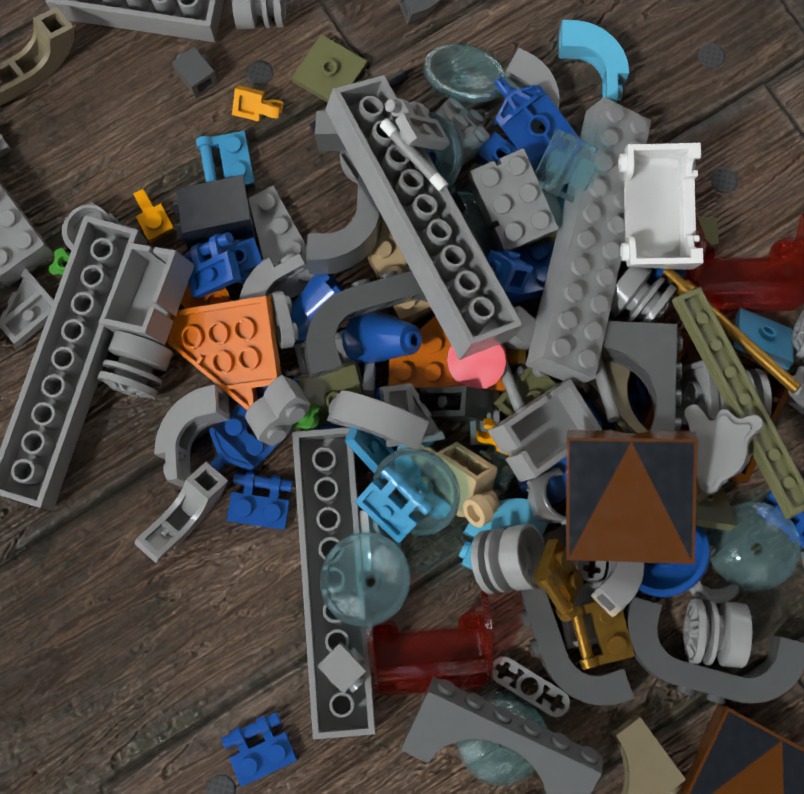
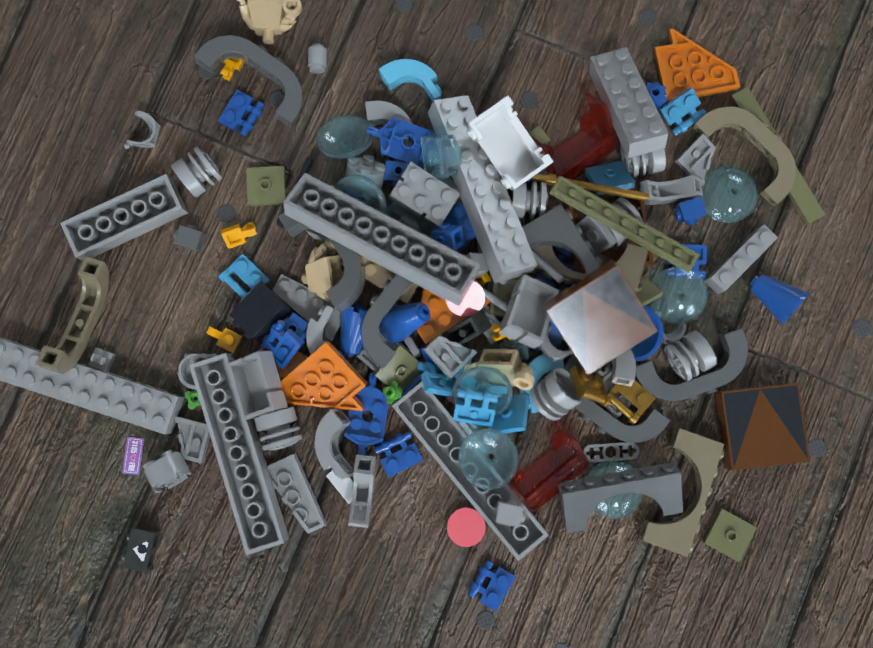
camera: 35 degrees left, 5 degrees up
light grey brick [245,375,311,446] -> none
light grey plate [269,291,299,349] -> none
light grey arch [327,390,429,450] -> none
light grey bar [380,118,448,192] -> none
light grey plate [385,98,451,151] -> none
light grey tile [684,405,764,494] -> none
none -> light grey wing [267,453,327,533]
none -> tan torso [301,237,343,302]
none -> white sticker [326,470,354,504]
none -> coral tile [447,507,486,547]
none -> dark azure plate [487,393,530,436]

